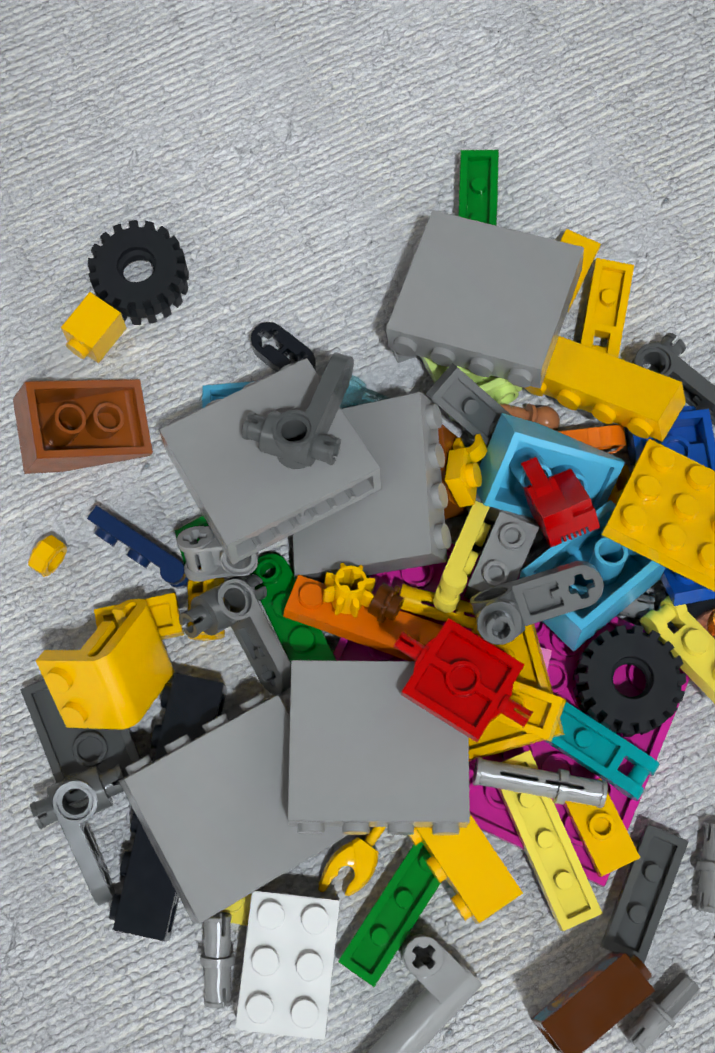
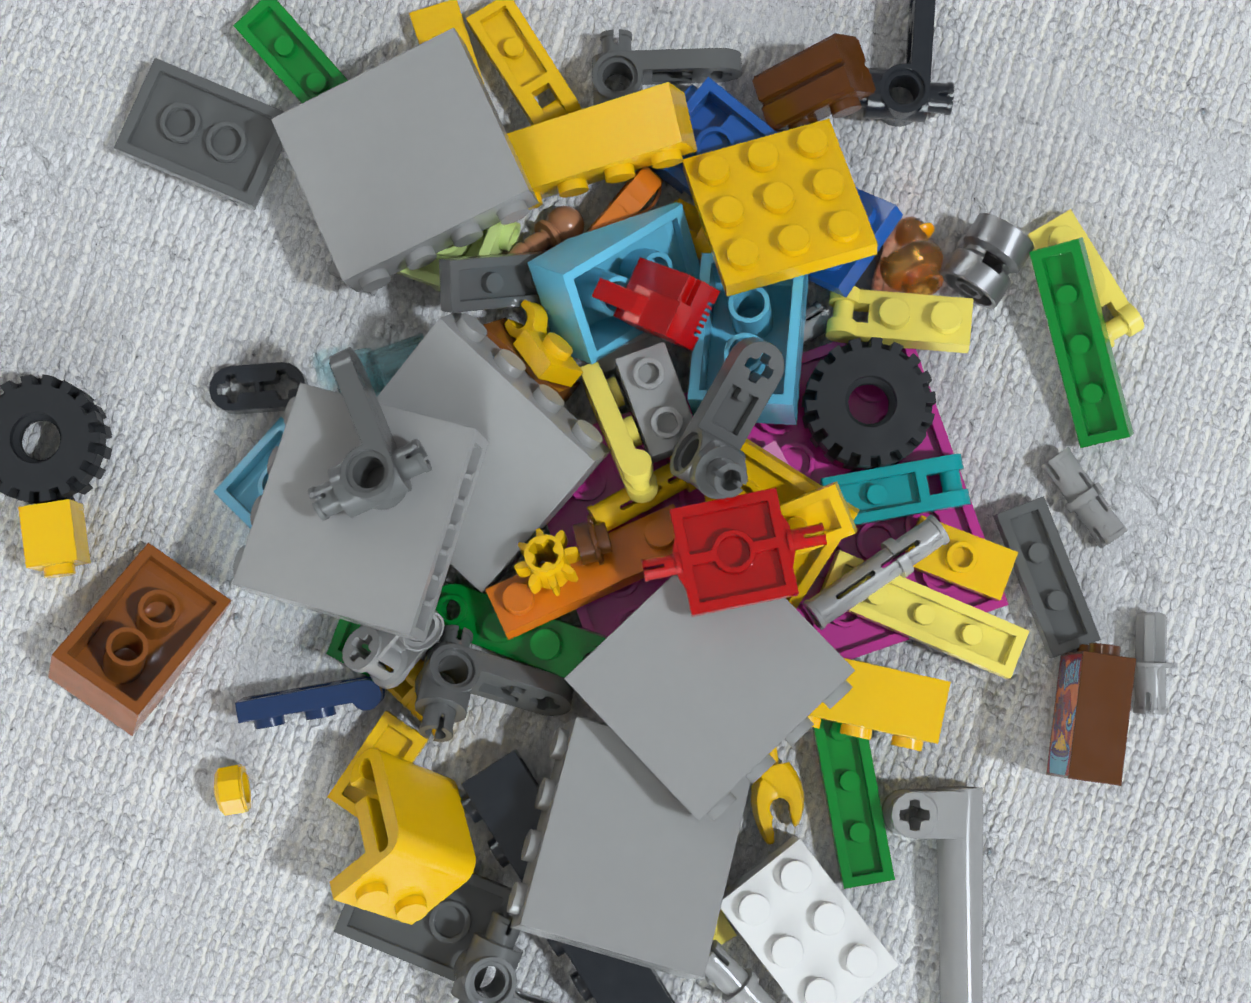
camera: 45 degrees left, 10 degrees up
none -> dark grey plate [114,58,284,210]

